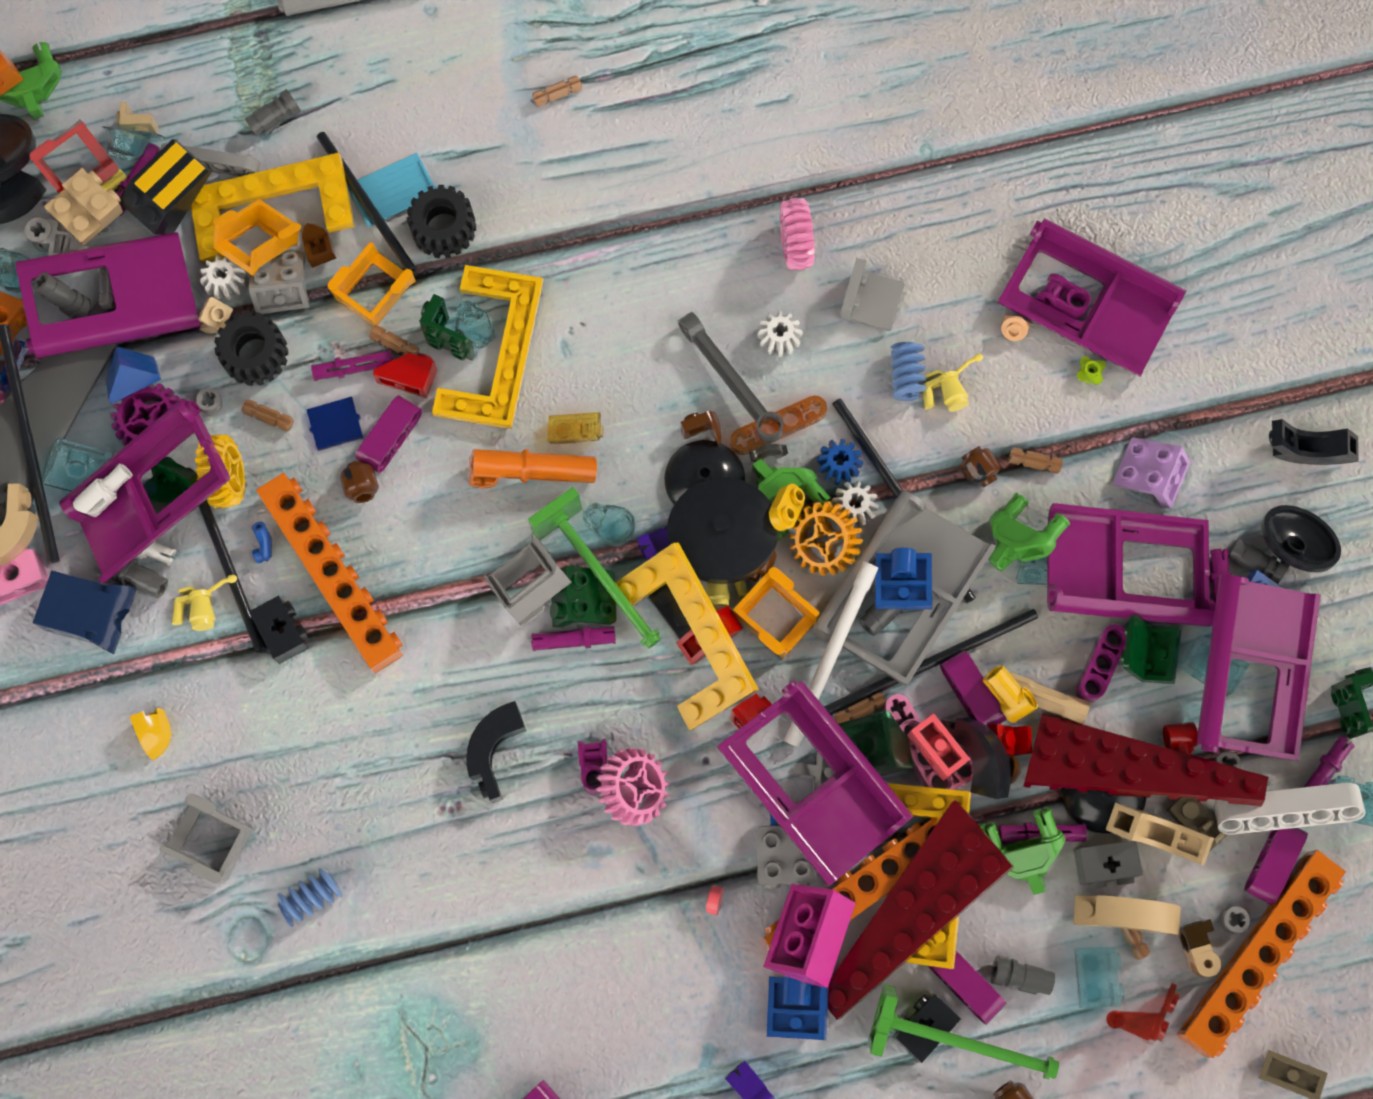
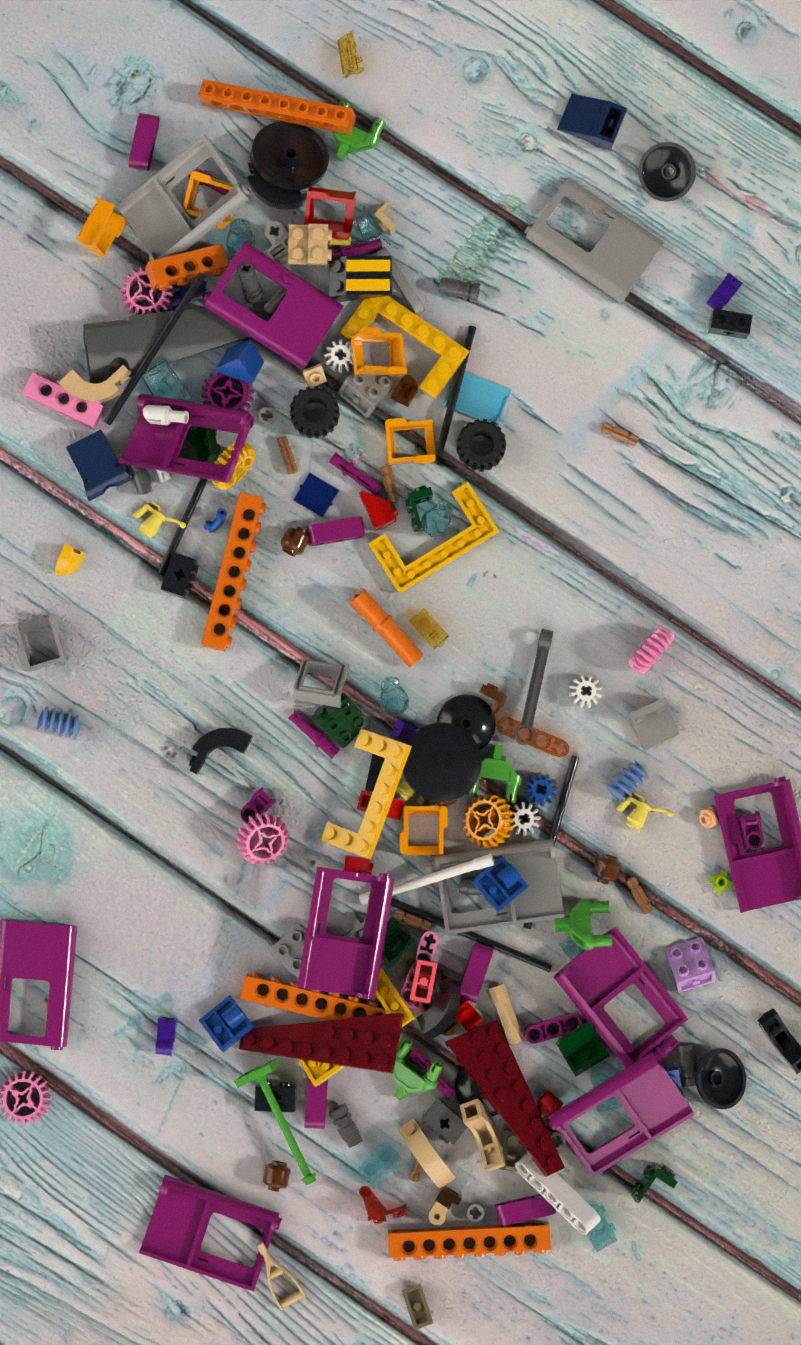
camera: 45 degrees right, 10 degrees up
bright green tile [528,487,661,649] -> none
coral tile [706,885,724,915] -> none
clear smoke tile [749,443,788,463] -> none
dark pink slope [763,884,855,988] -> none
yellow plate [769,484,805,531] -> none
yellow piece [983,665,1038,723] -> none
magenta pin [1304,736,1355,787] -> none

